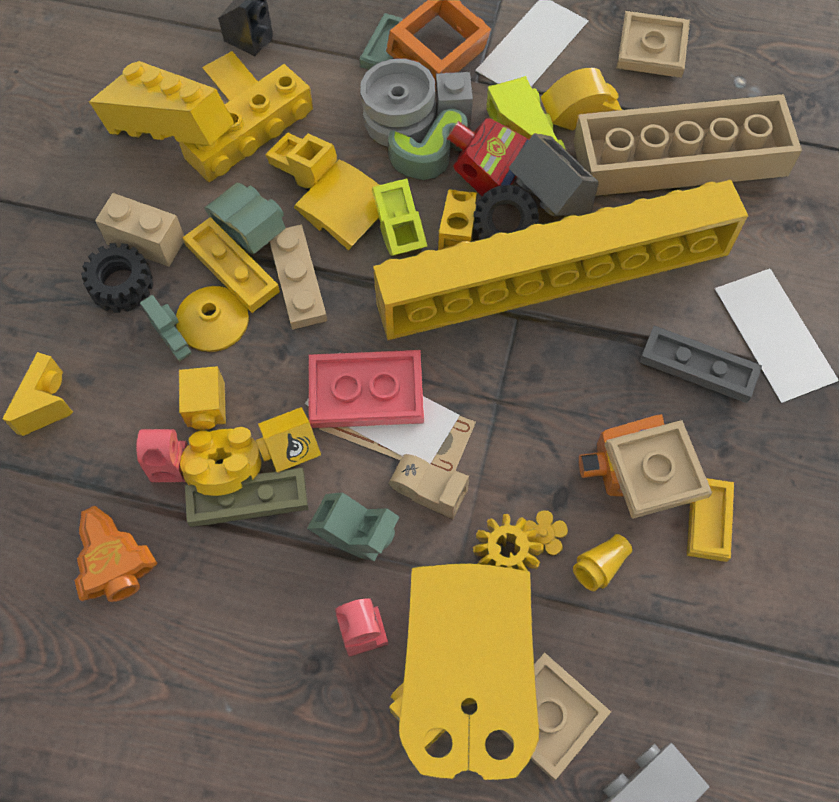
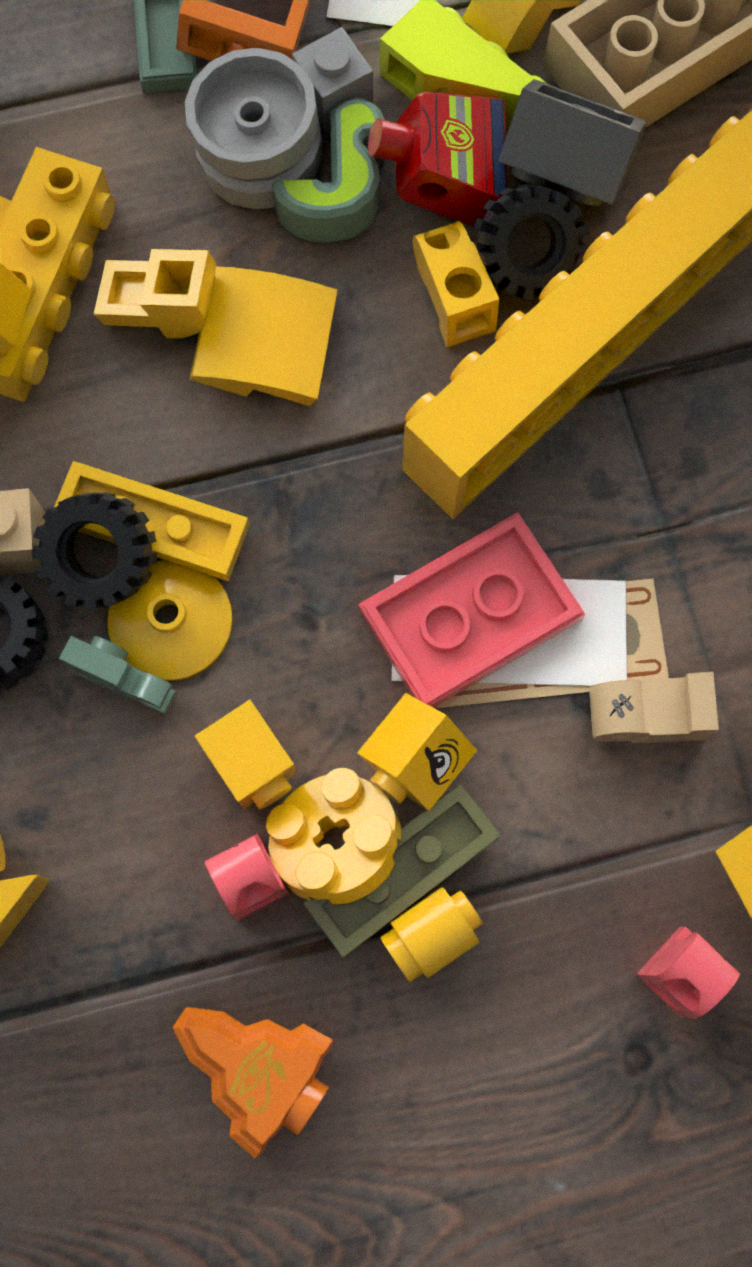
camera: 30 degrees left, 10 degrees up
sand green brick [204,182,286,254] -> none
tan plate [270,224,327,330] -> none
sand green brick [307,492,399,561] -> none
neon yellow brick [372,179,427,256] -> none
none -> black tyre [32,492,157,610]
none -> yellow brick [380,887,483,983]

